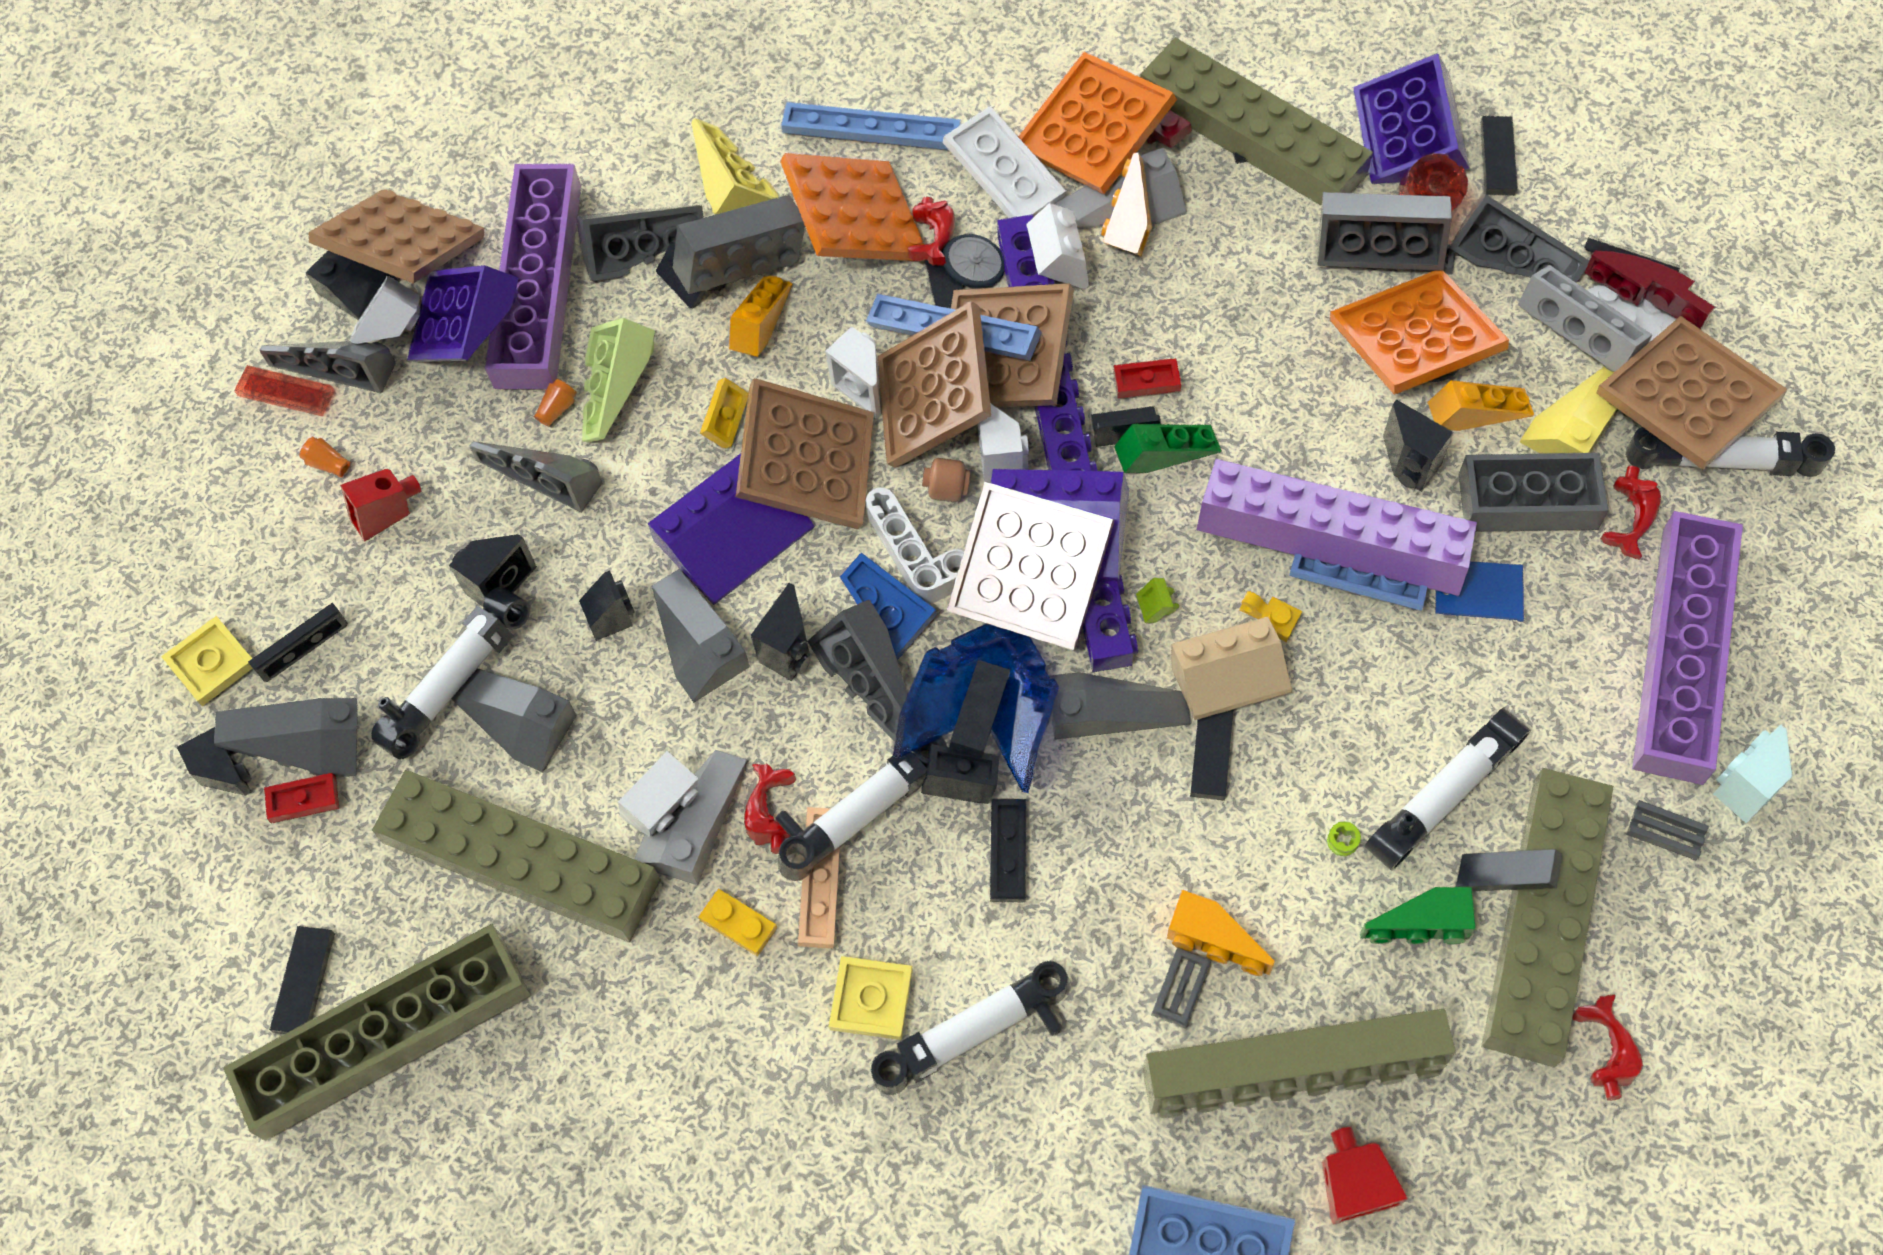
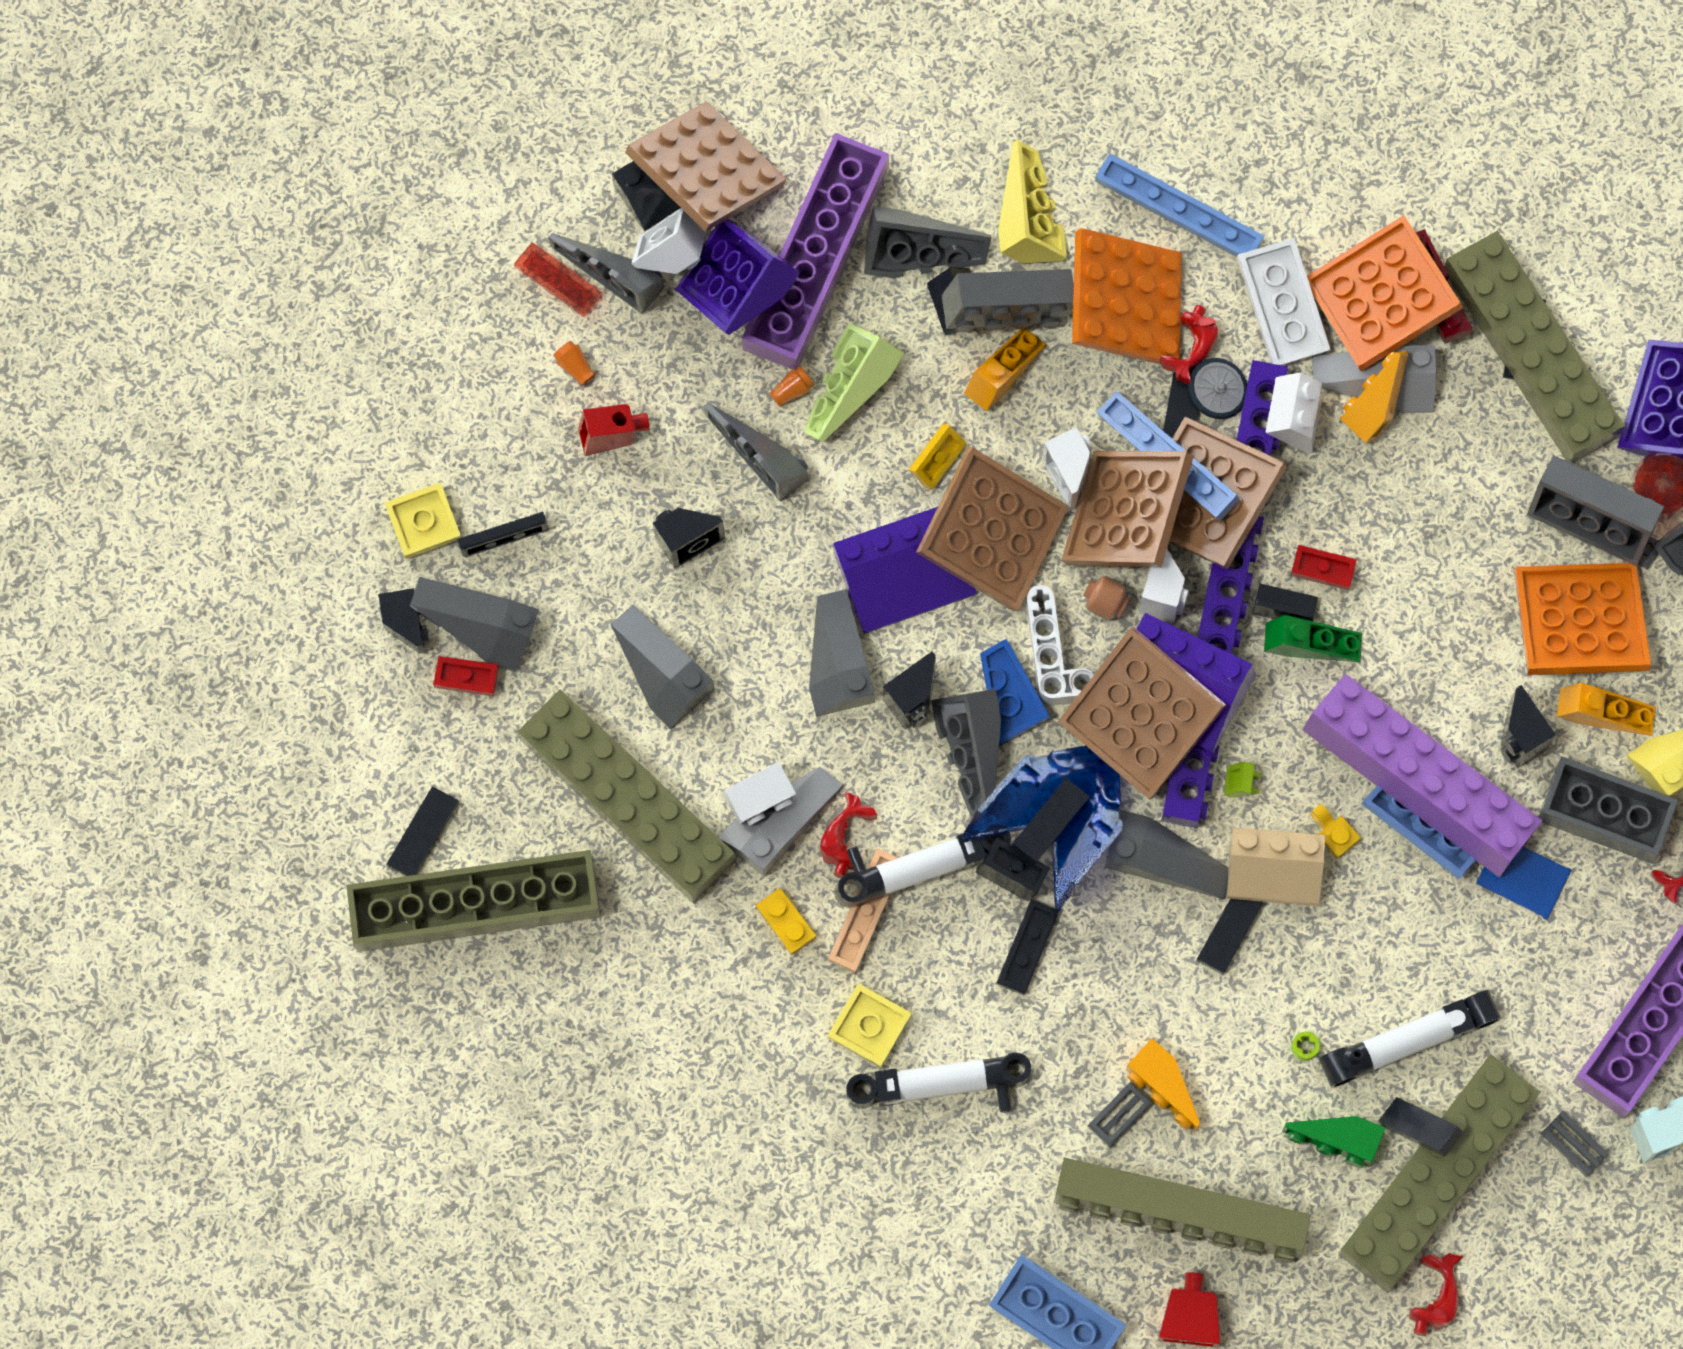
camera: 20 degrees right, 10 degrees up
piece [371,587,530,759] -> none
black slope [579,571,635,641] -> none

